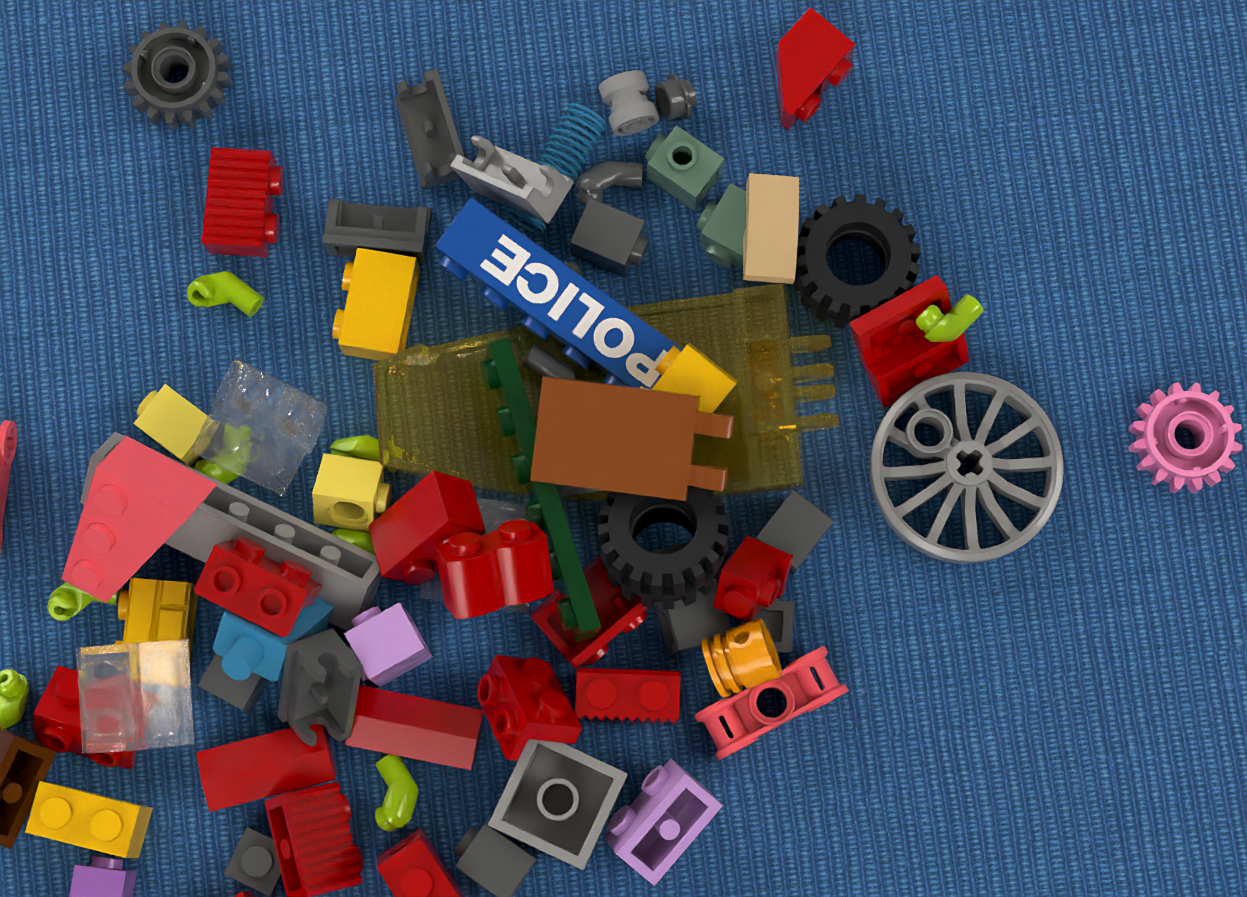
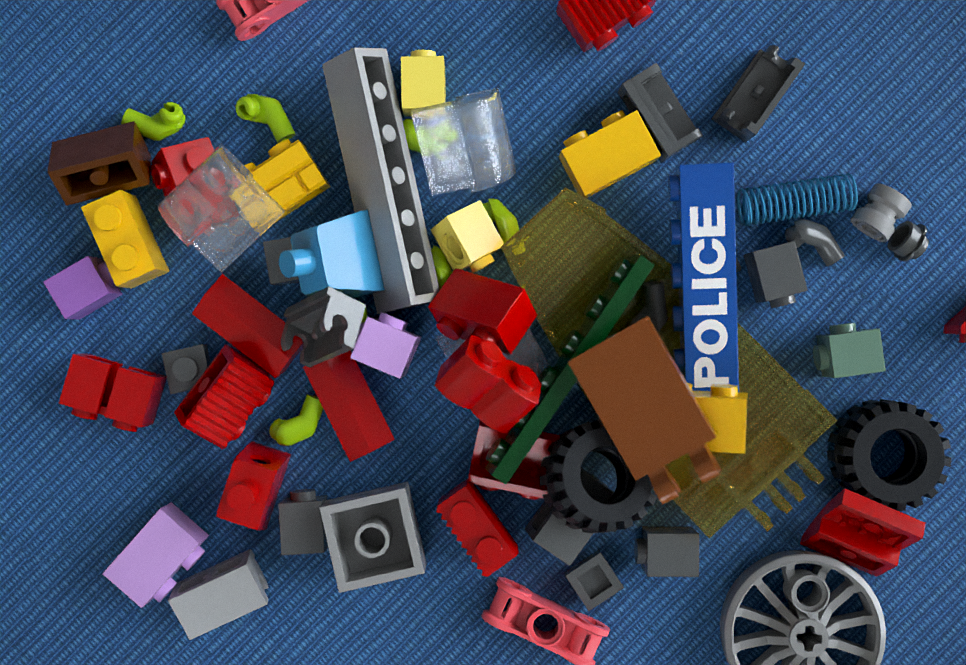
camera: 50 degrees right, 10 degrees up
coral wedge [61,436,218,603] -> none
lime arm [186,271,265,317] -> none
red bracket [194,537,322,637] -> none
light grey hinge [450,135,574,224] -> none
red bracket [477,655,582,761] -> none
lavender brick [604,758,723,886] -> none
sand green brick [645,125,725,211] -> none
light orange piece [701,618,783,698] -> none
red brick [713,536,793,623] -> none
tan slope [743,173,799,284] -> none
lime arm [916,294,984,342] -> none

